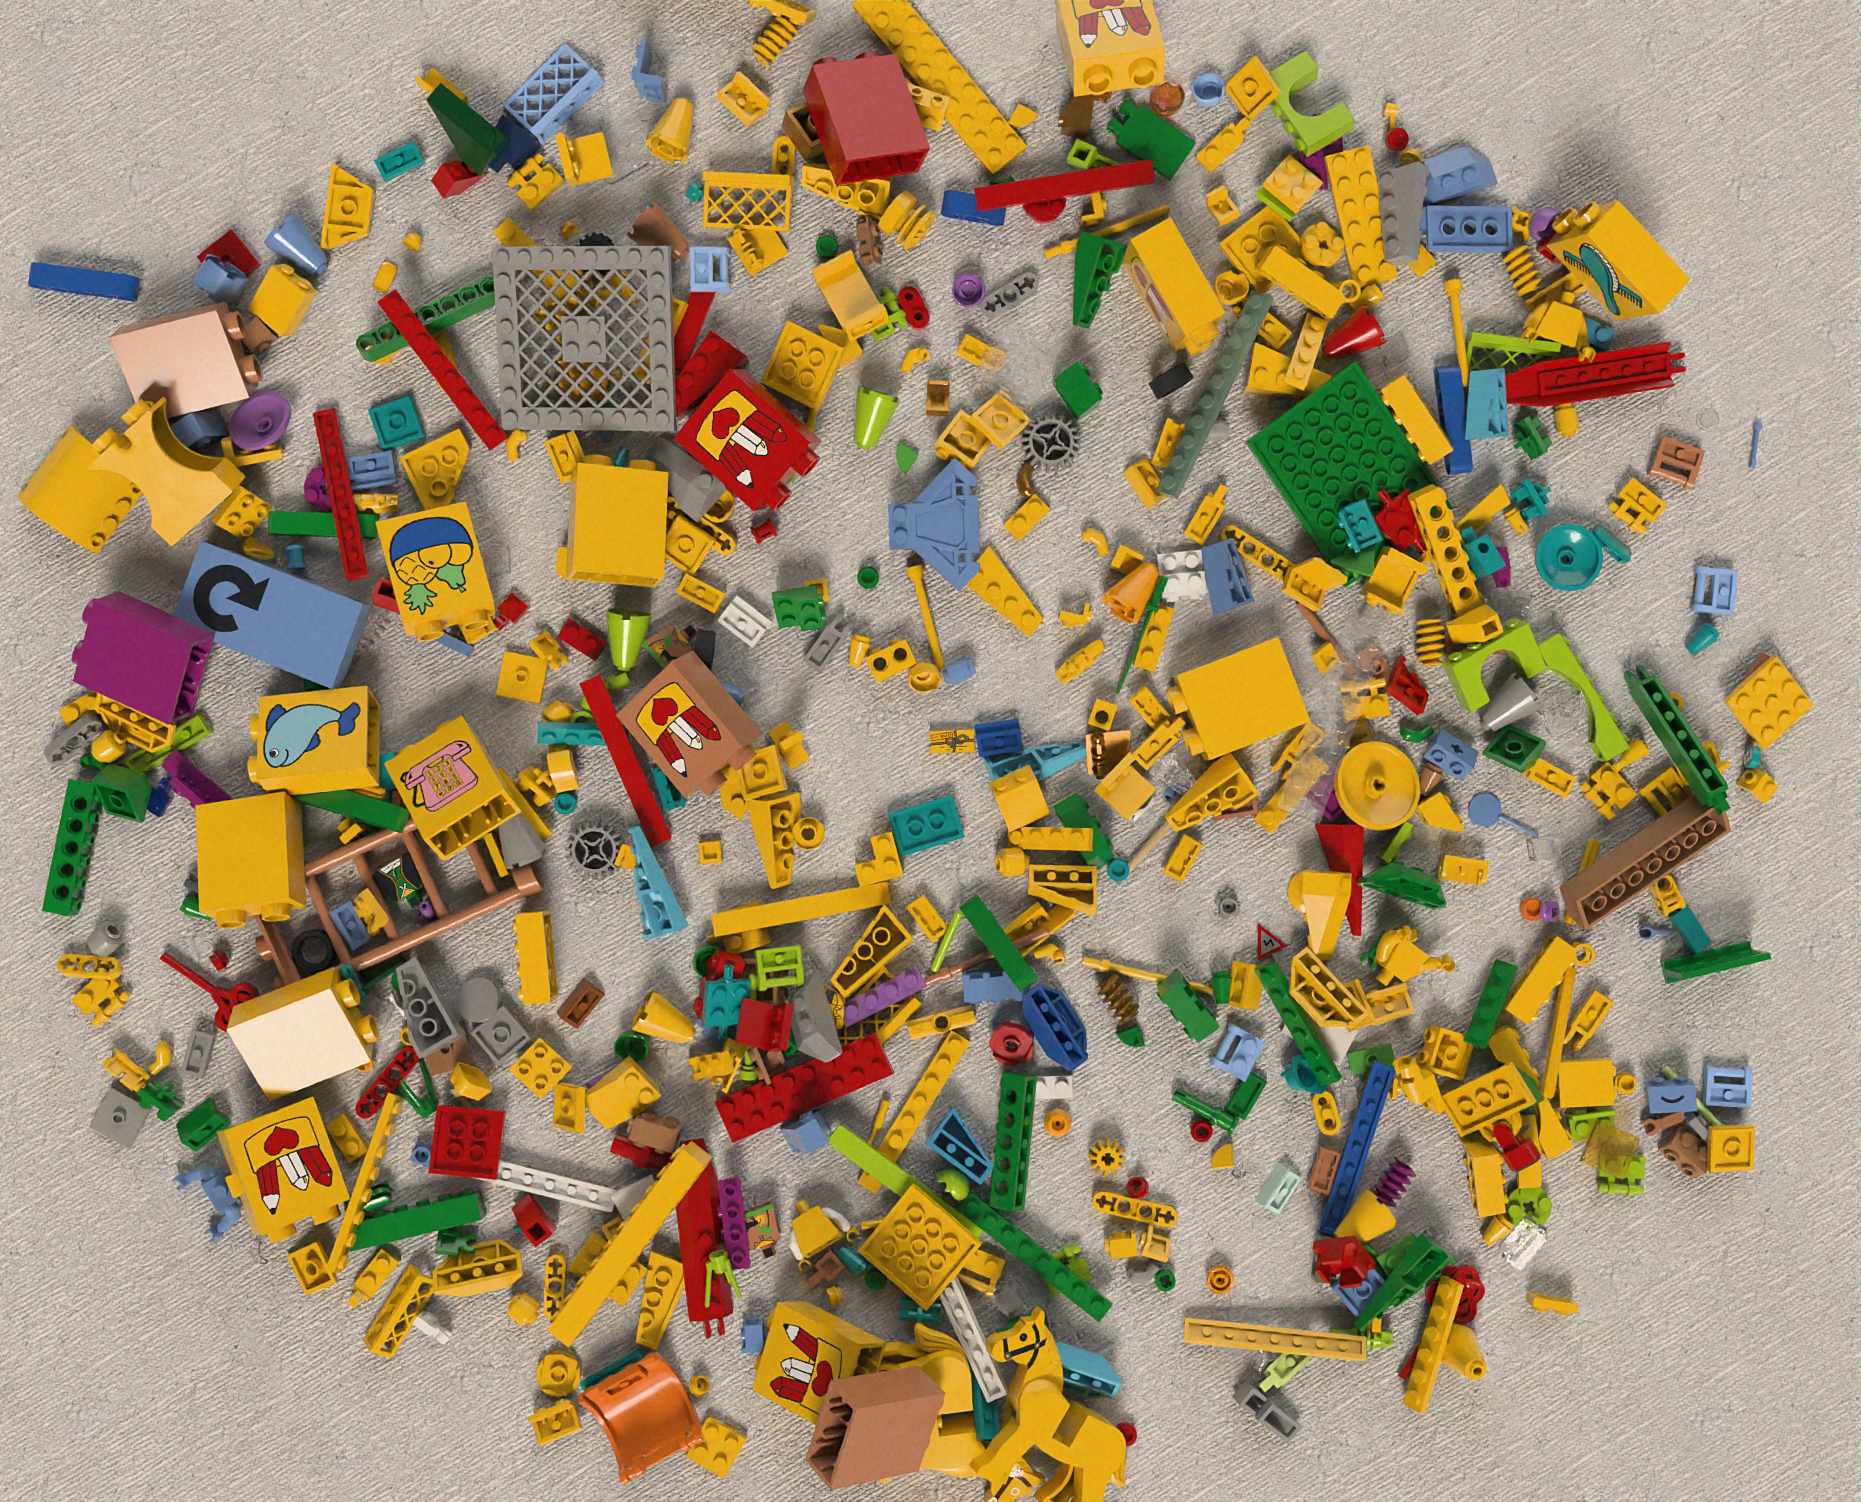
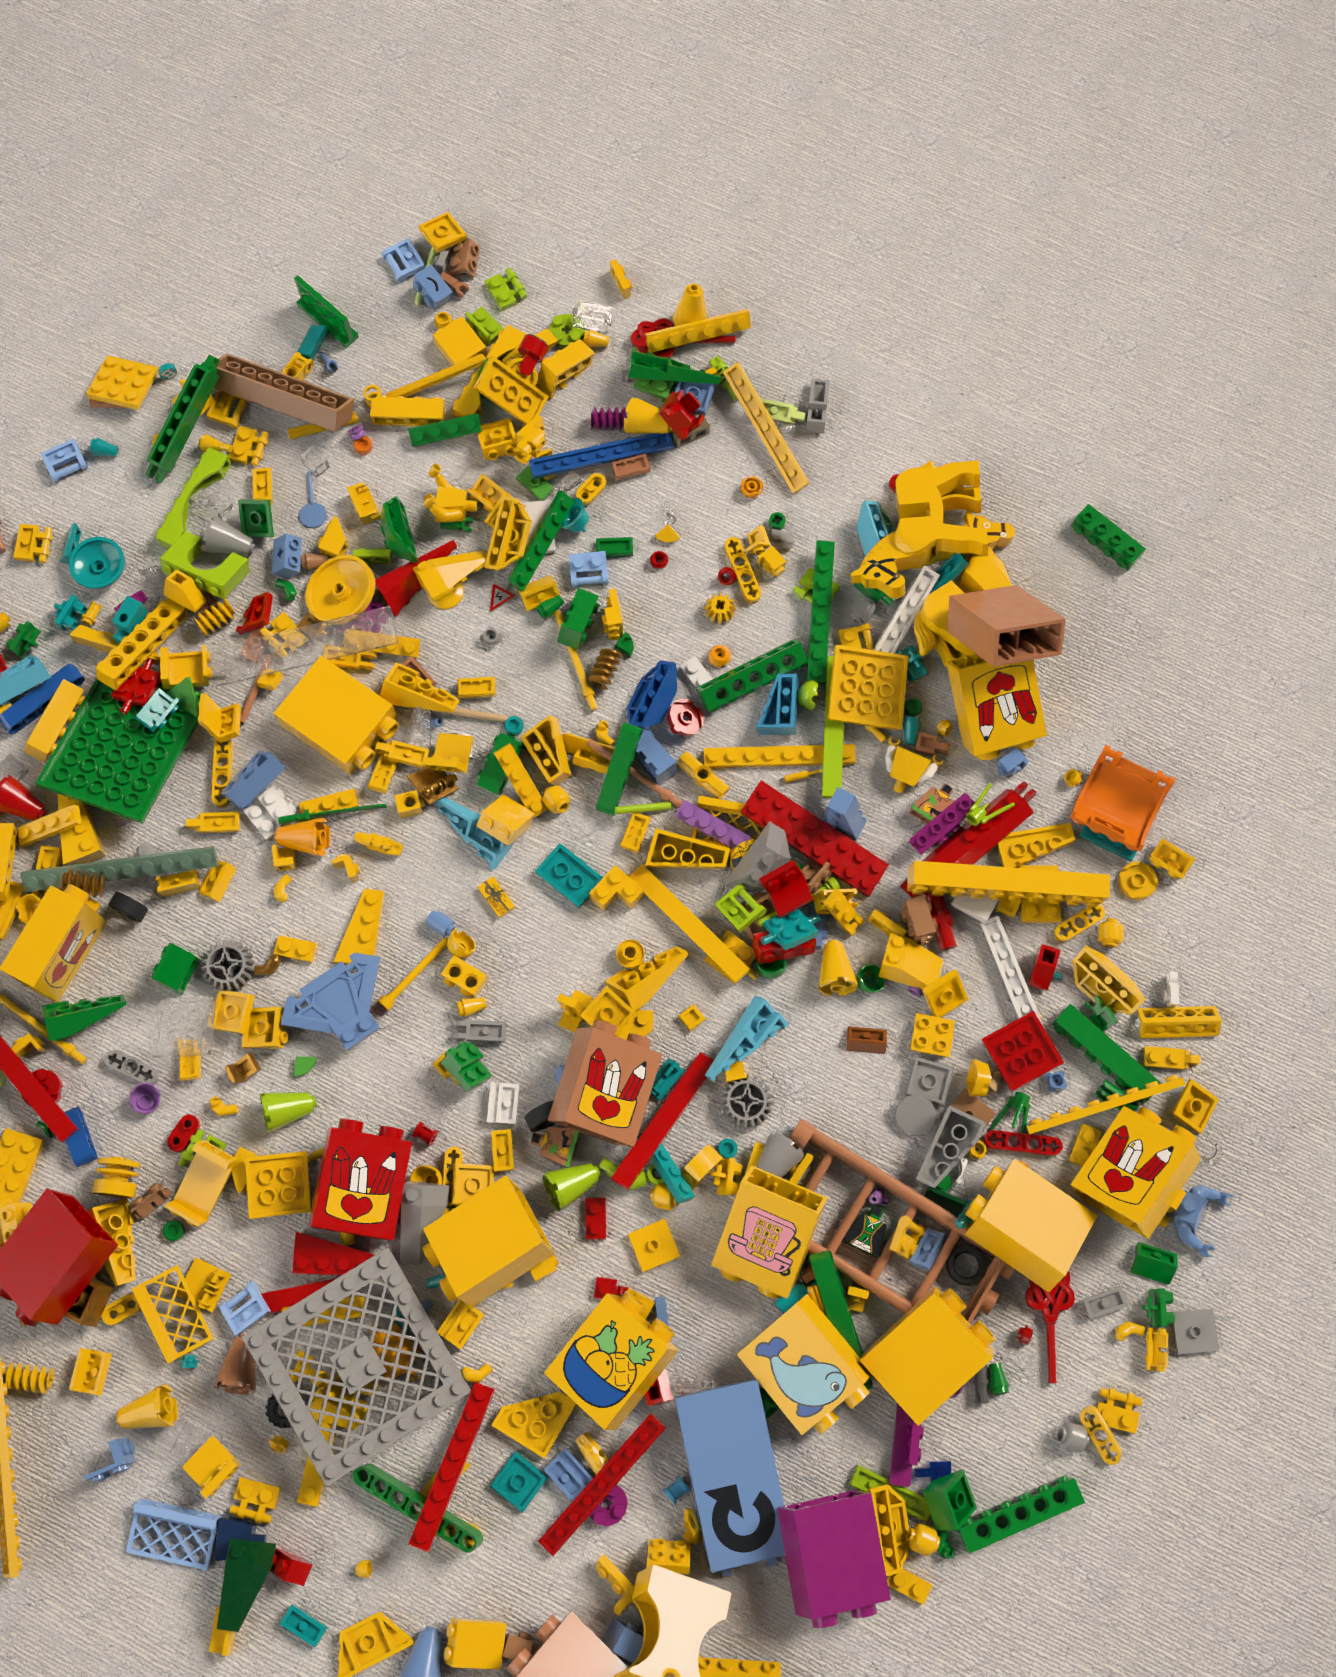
camera: 120 degrees left, 15 degrees down
light grey beam [44,714,102,765] -> none
medium lavender dish [229,391,291,450] -> none
green beam [268,511,378,539] -> none
yellow piece [372,262,398,293] -> none
yellow brick [512,909,559,1005] -> none
yellow plate [528,630,569,671] -> none
yellow plate [685,1415,747,1479] -> none
green plate [857,566,879,589] -> none
blue plate [974,719,1023,758] -> none
green pin [1172,1087,1239,1135] -> none
light aqua slope [1256,1163,1302,1215] -> none
yellow hinge [1563,989,1614,1052] -> none
clear yellow plate [1579,1120,1641,1180] -> none
yellow bracket [1737,768,1778,804] -> none
none -> pearl gold piece [61,868,105,898]
none -> yellow plate [602,588,623,640]
none -> yellow plate [868,909,907,936]

